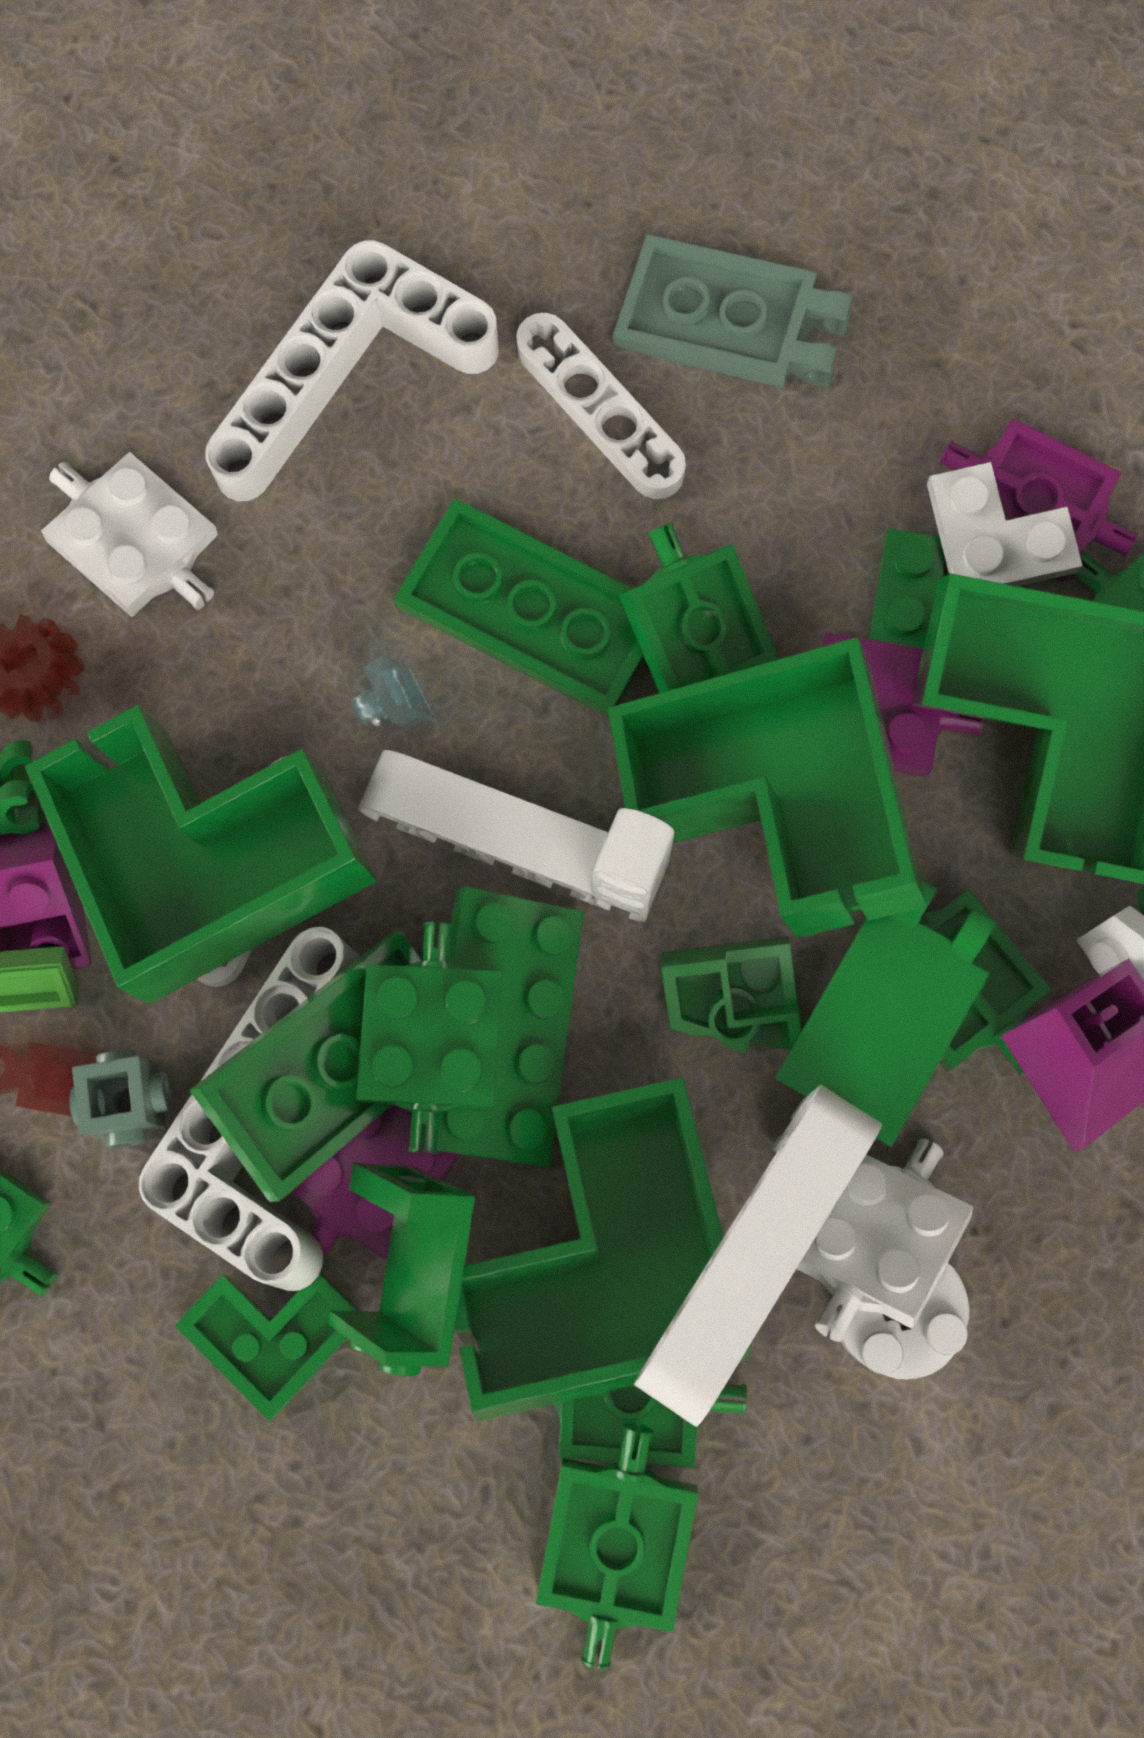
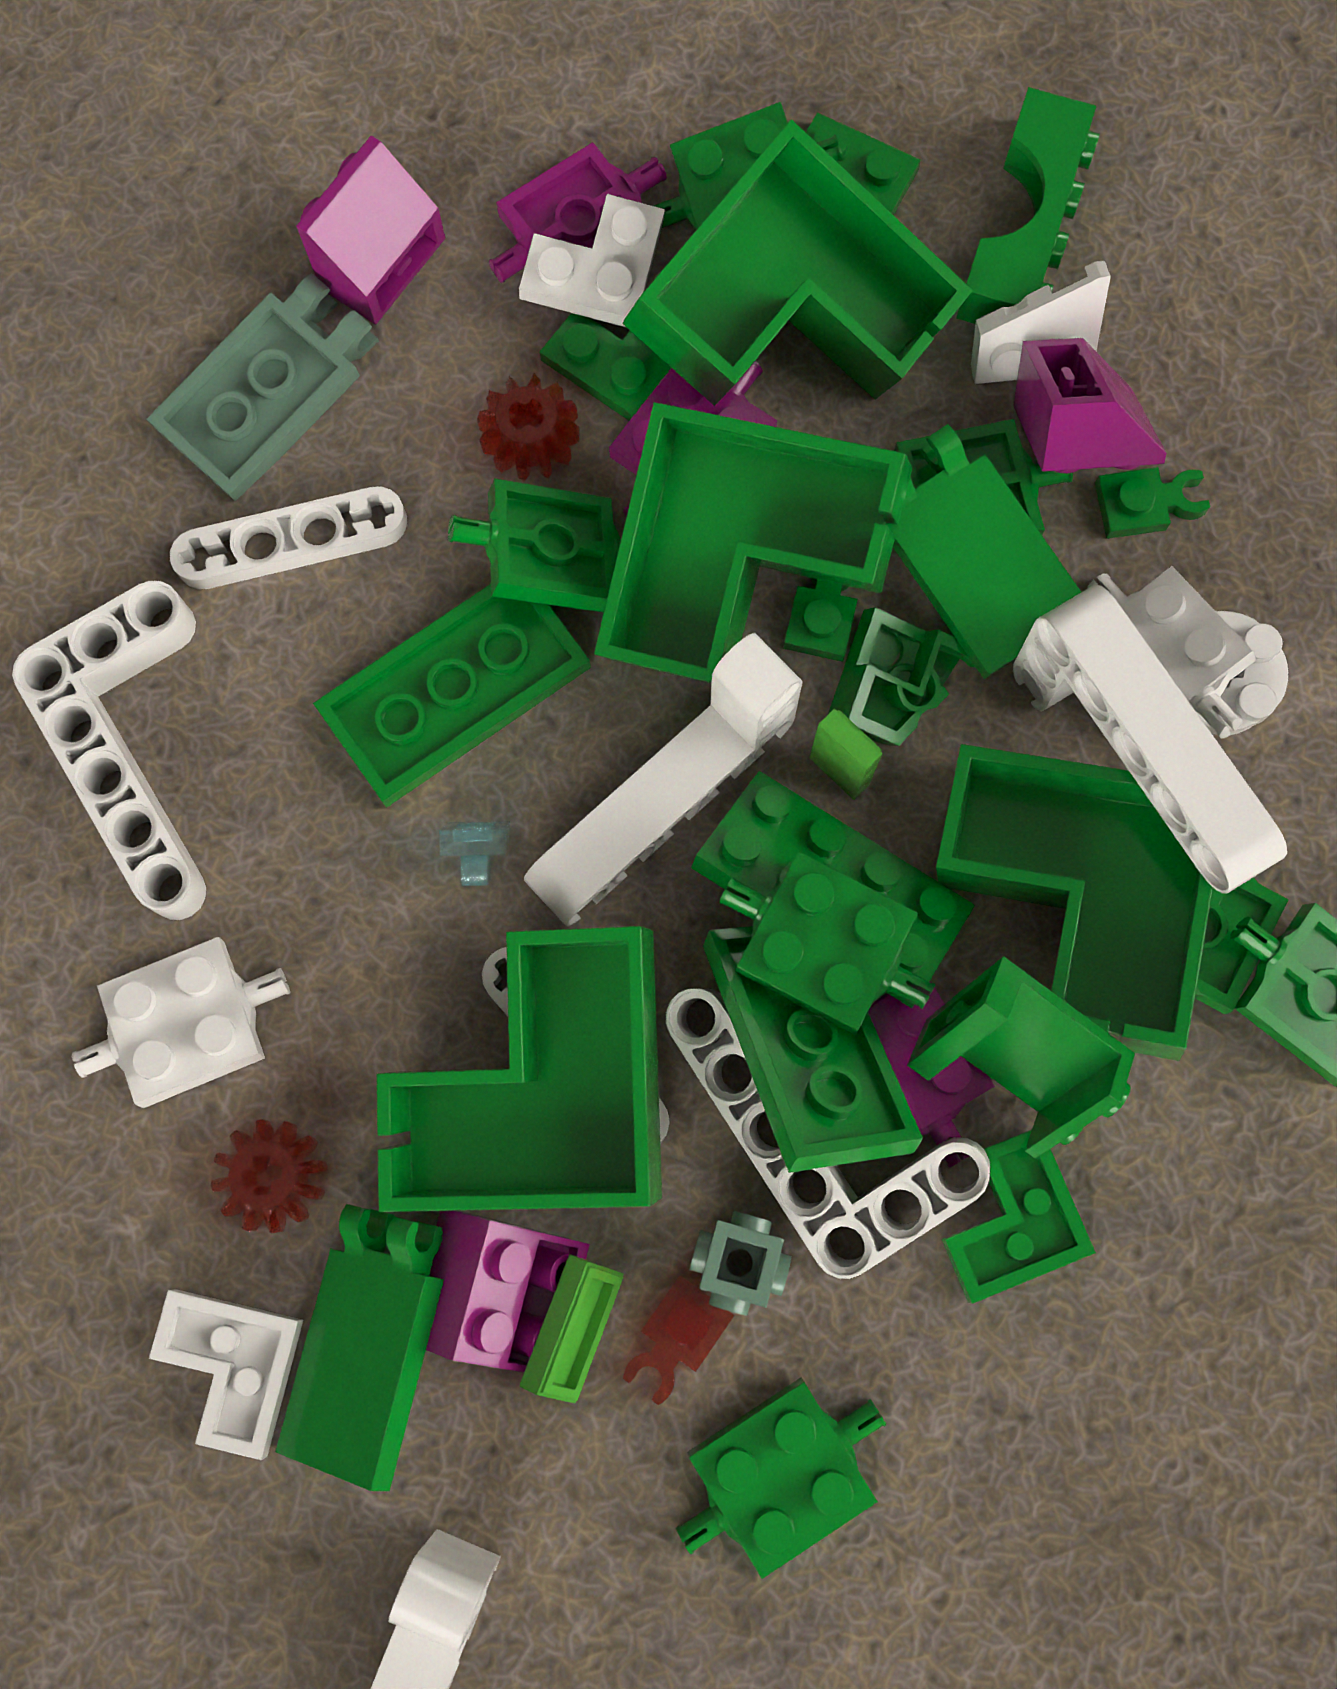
camera: 65 degrees left, 0 degrees up
none -> slope [296,135,446,325]
none -> clear red gear [477,373,581,482]
none -> green plate [783,578,858,662]
none -> bright green tile [809,709,883,800]
none -> green plate [1095,467,1211,539]

